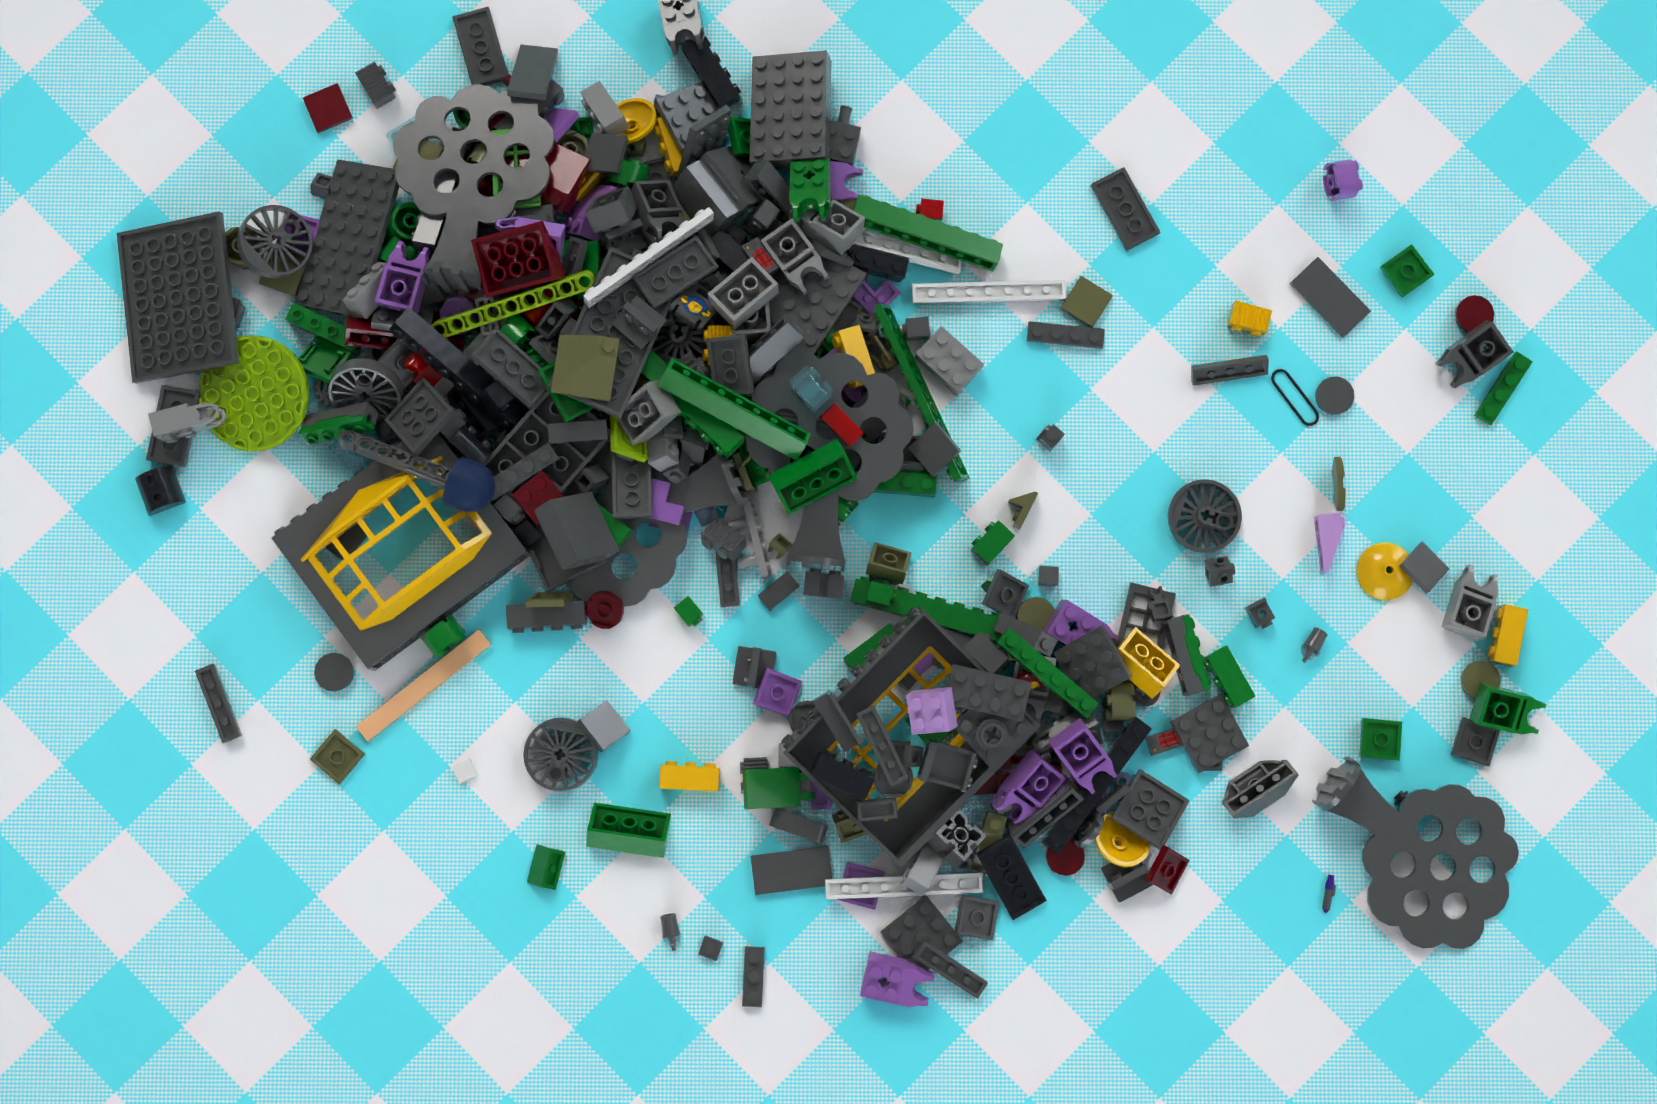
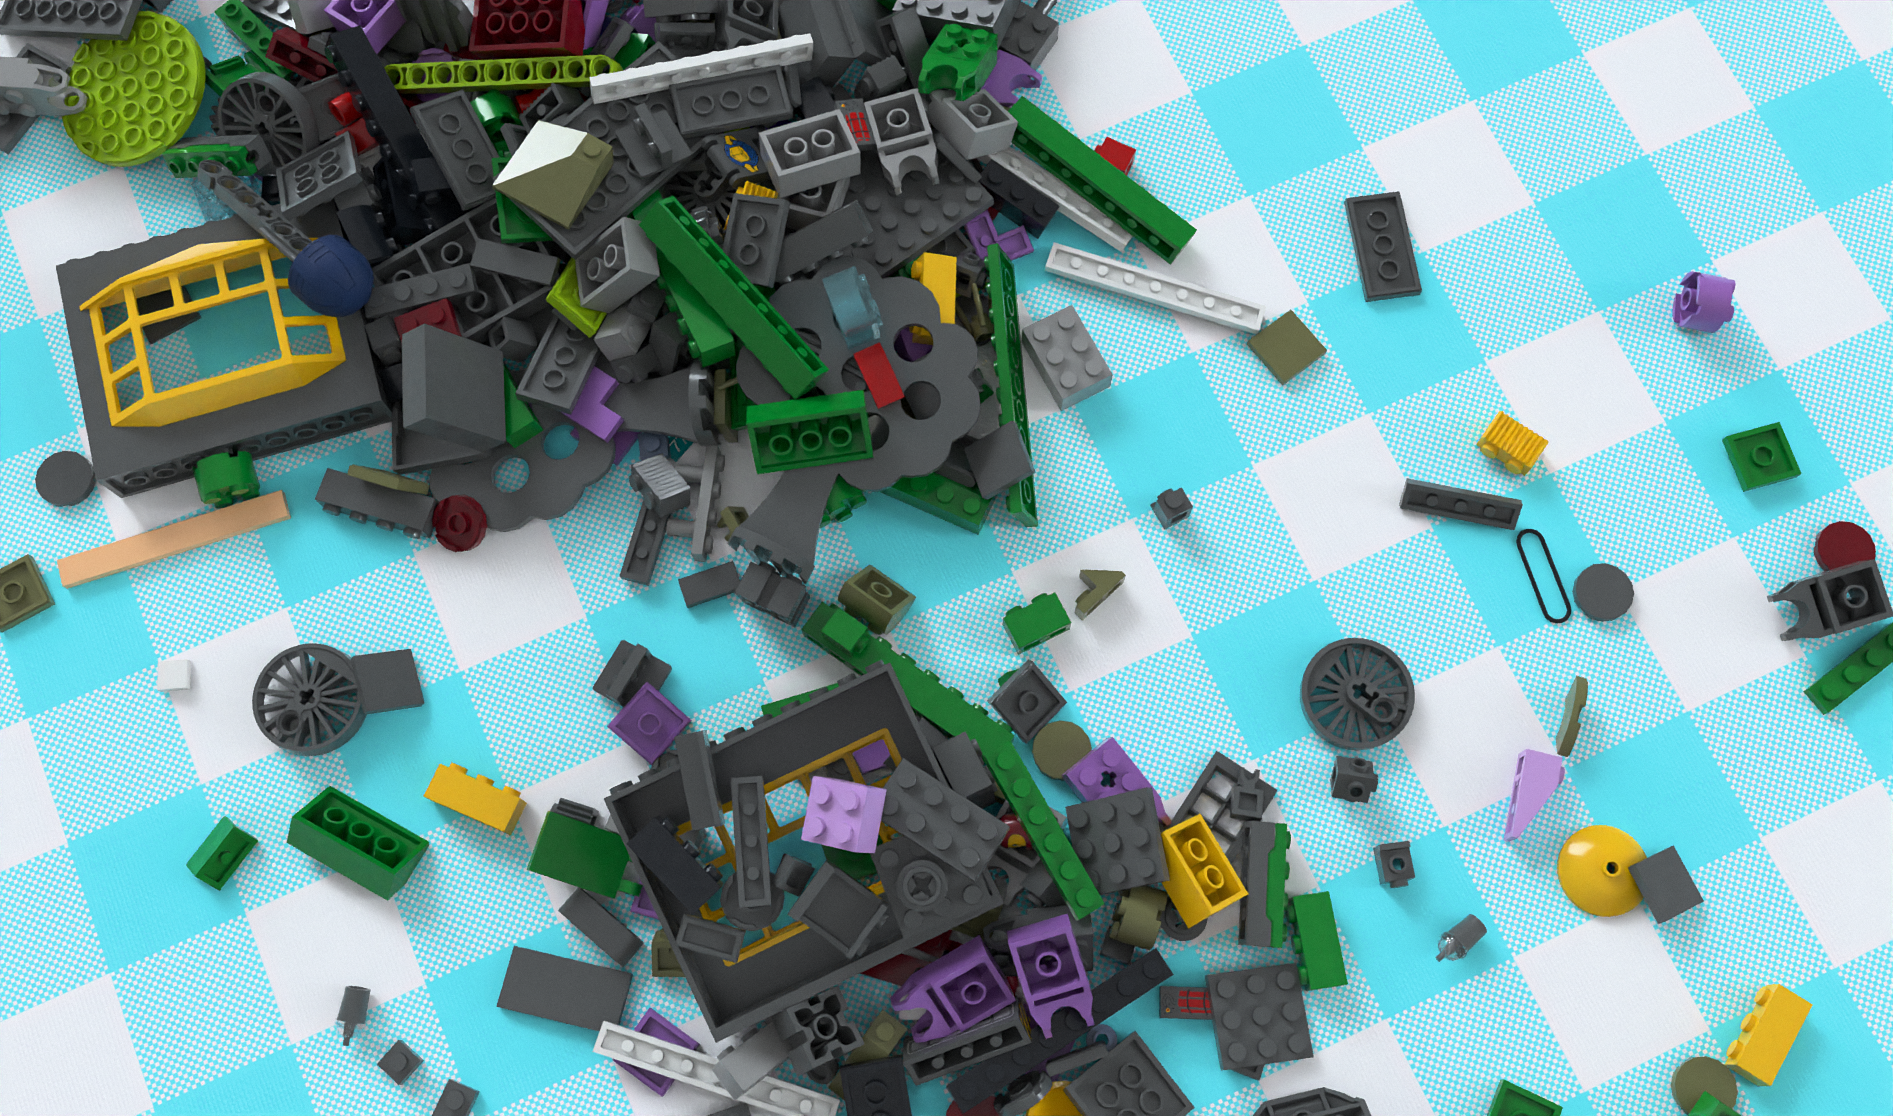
camera: 25 degrees right, 10 degrees down
green brick [674,596,704,627] -> none
dark grey brick [902,316,930,341] -> none
dark grey slope [993,612,1058,657] -> none
dark grey plate [1026,321,1105,349] -> none
dark grey slope [1038,565,1059,586] -> none
dark grey tile [1289,257,1371,338] -> none
light grey brick [1441,564,1498,640] -> none

